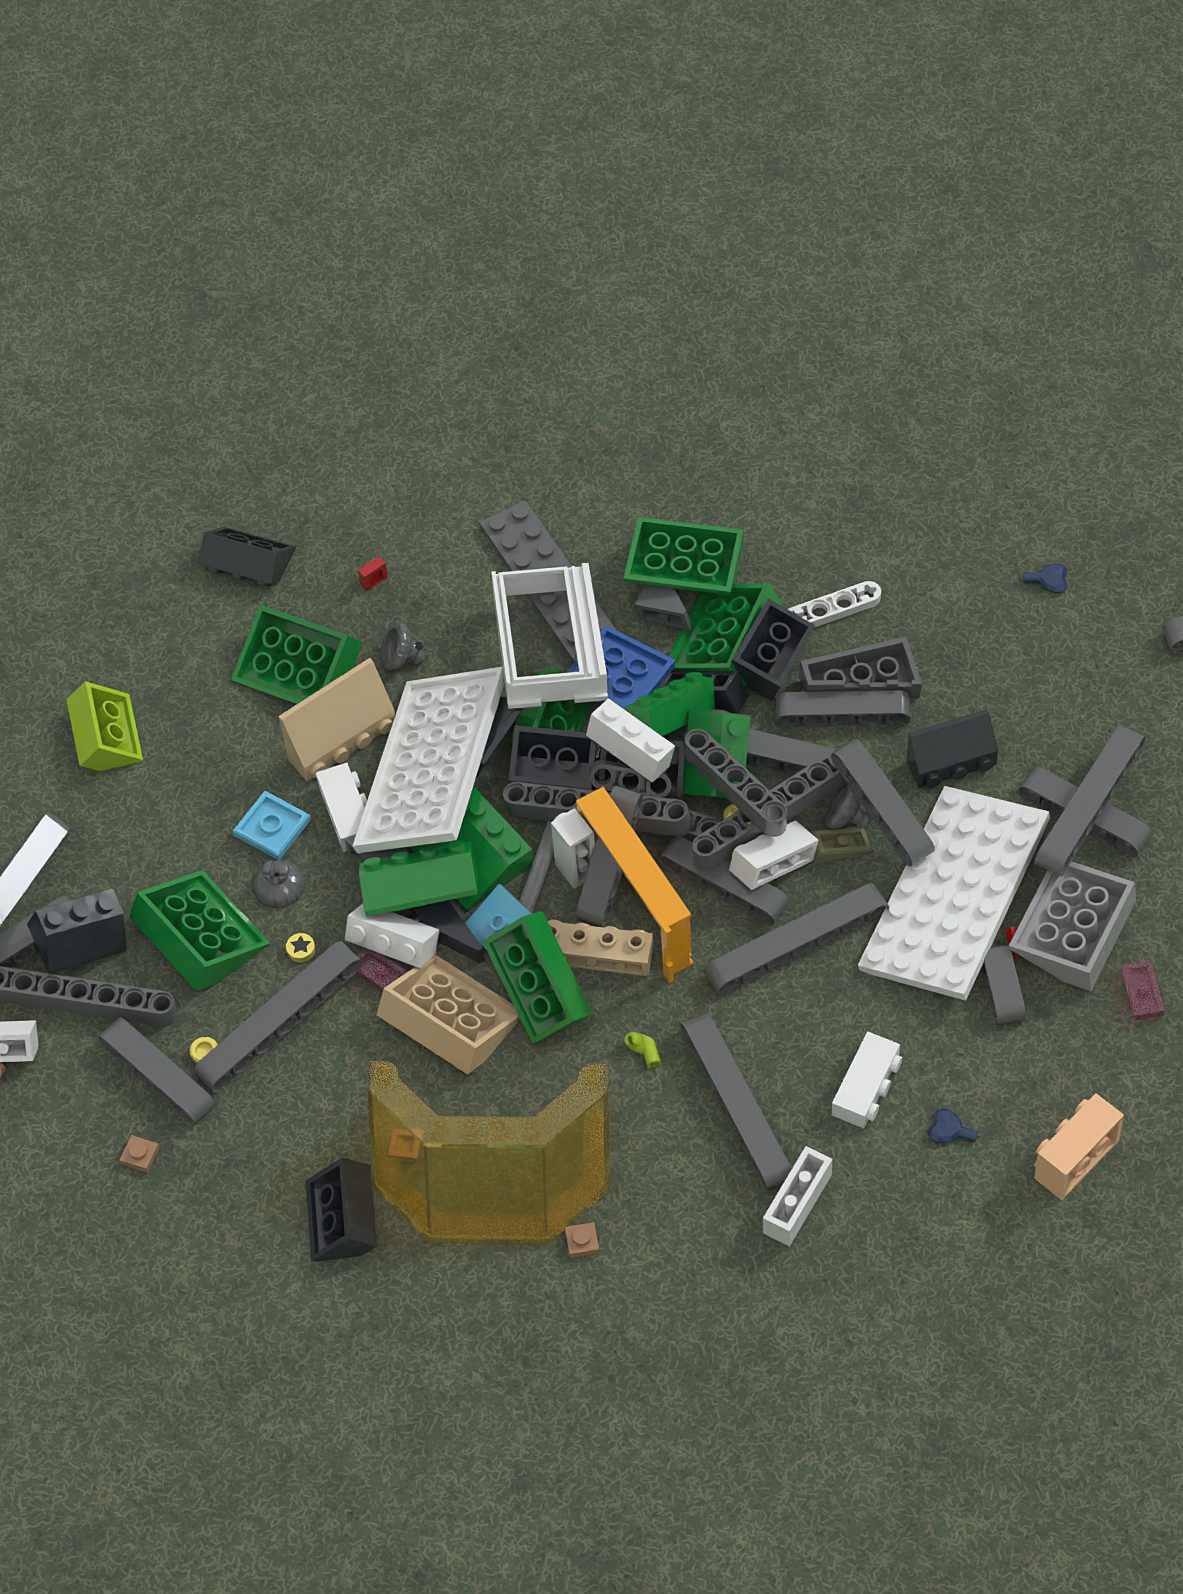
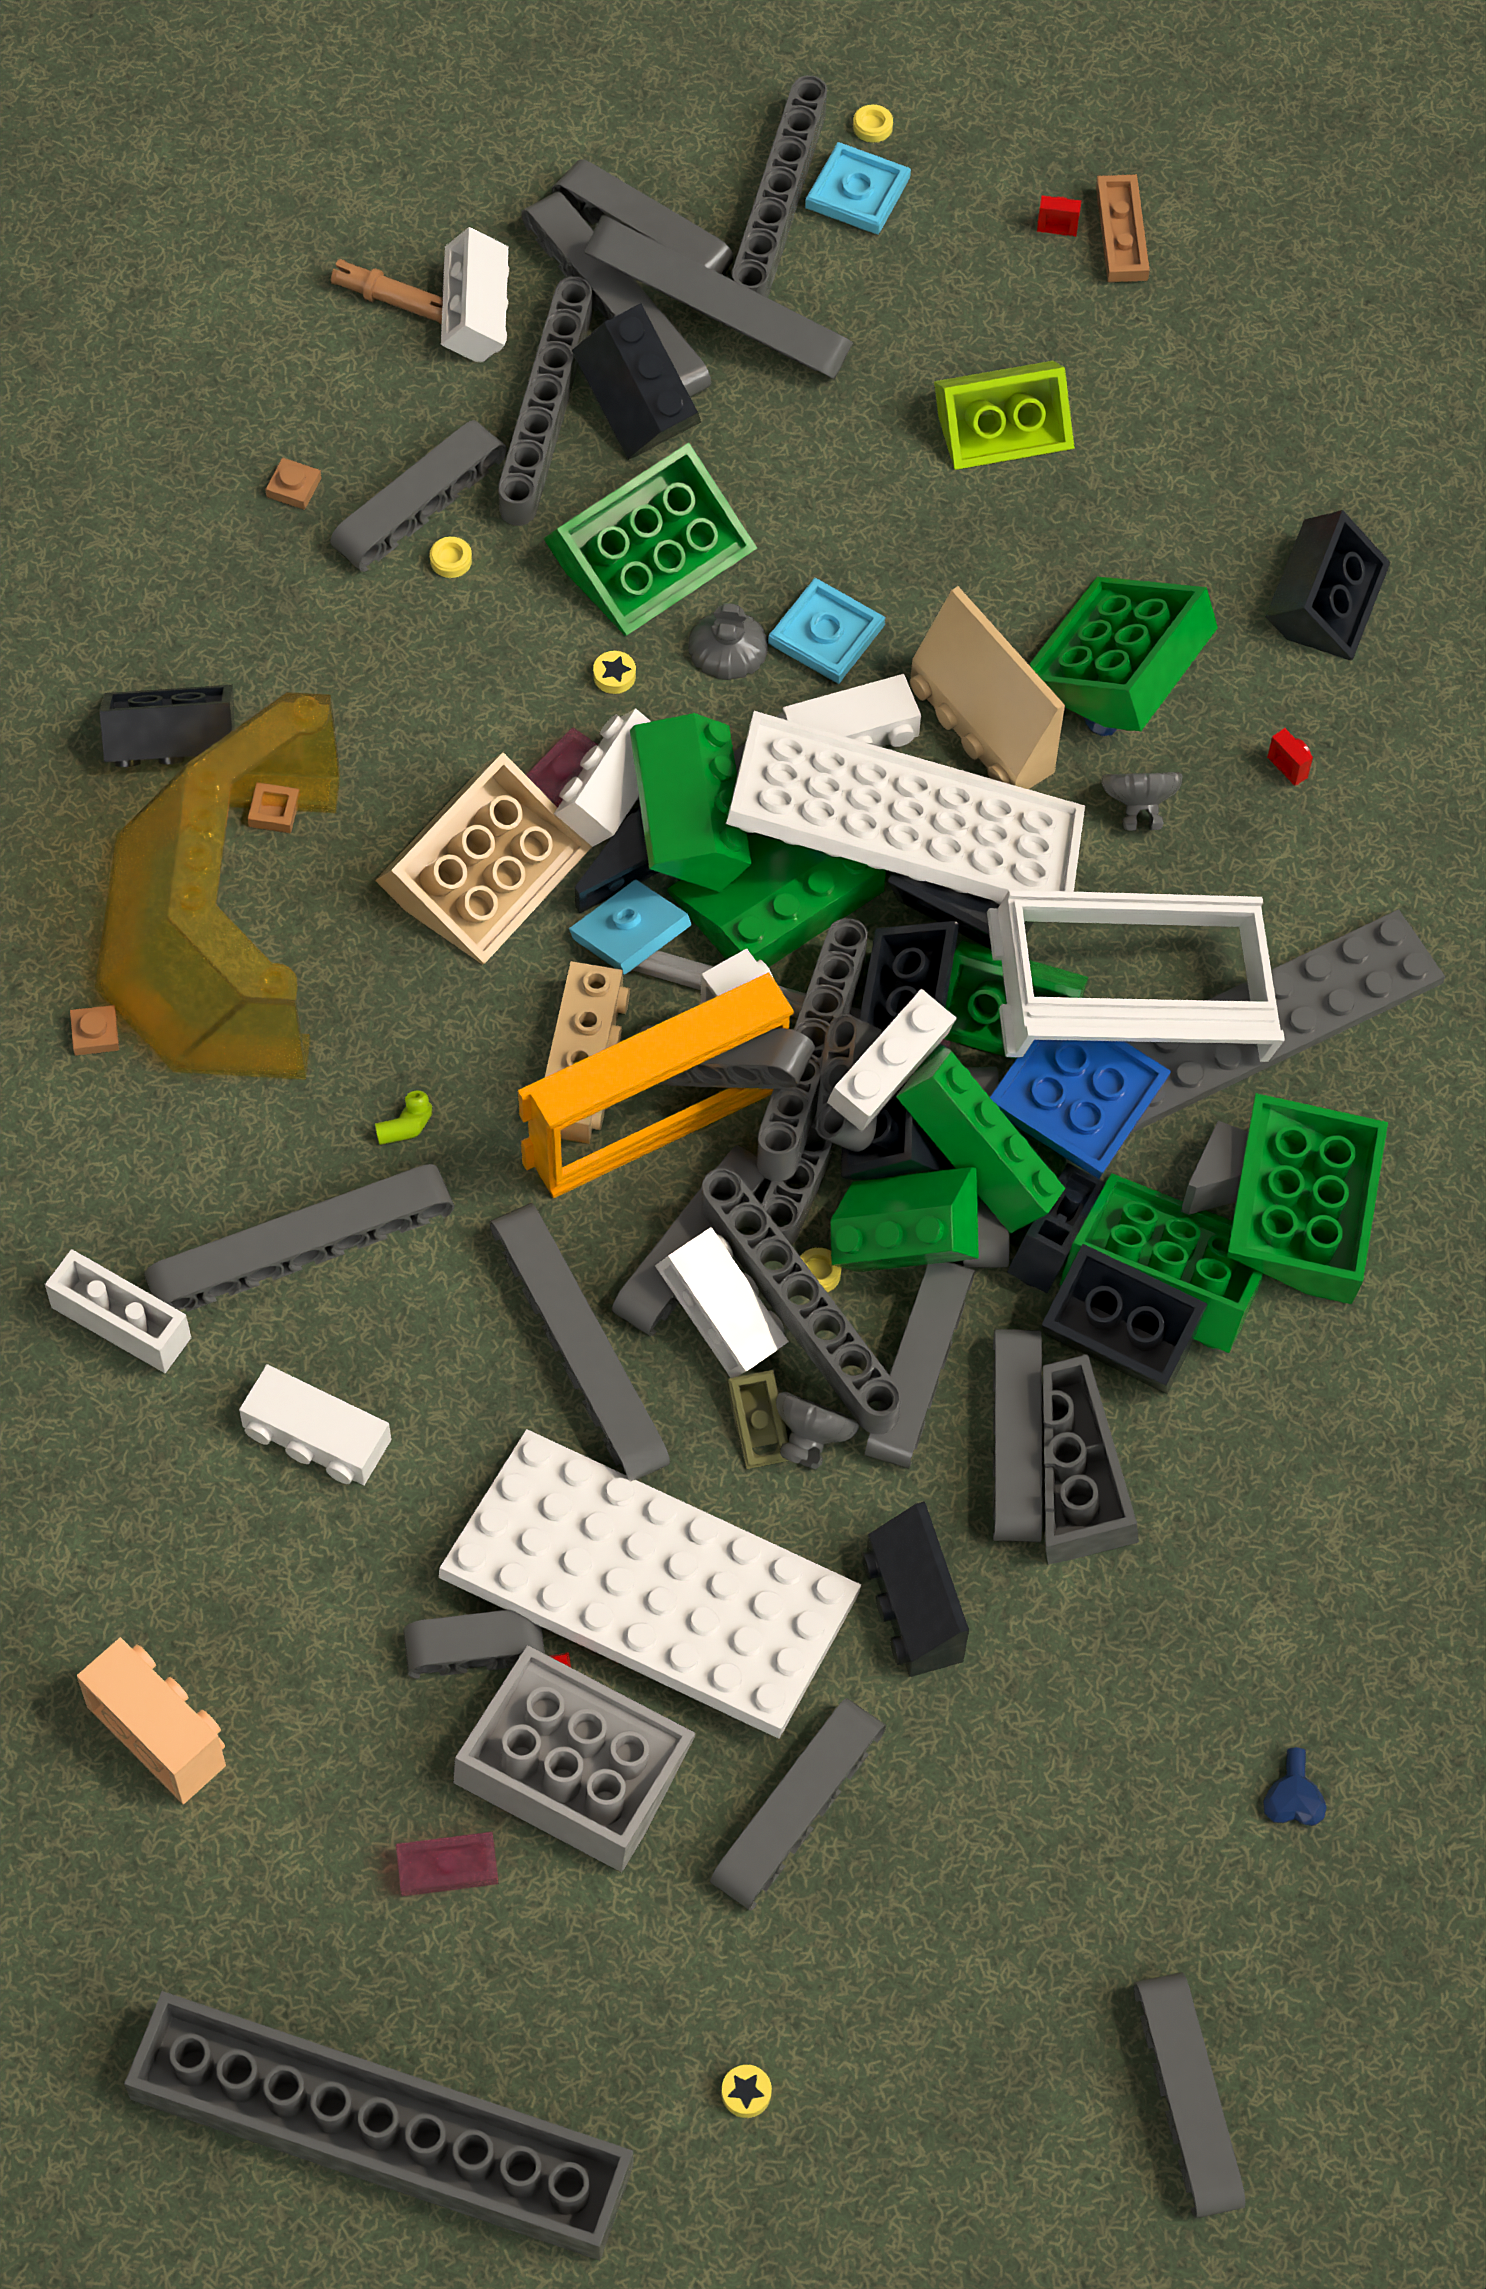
camera: 85 degrees right, 5 degrees up
dark grey beam [193,941,362,1093] -> none
green slope [483,911,593,1044] -> none
dark grey beam [685,729,787,837] -> none
white beam [788,581,881,628] -> none
dark grey beam [831,738,935,867] -> none
dark blue rock [927,1108,979,1143] -> none
dark grey beam [1034,724,1146,876] -> none

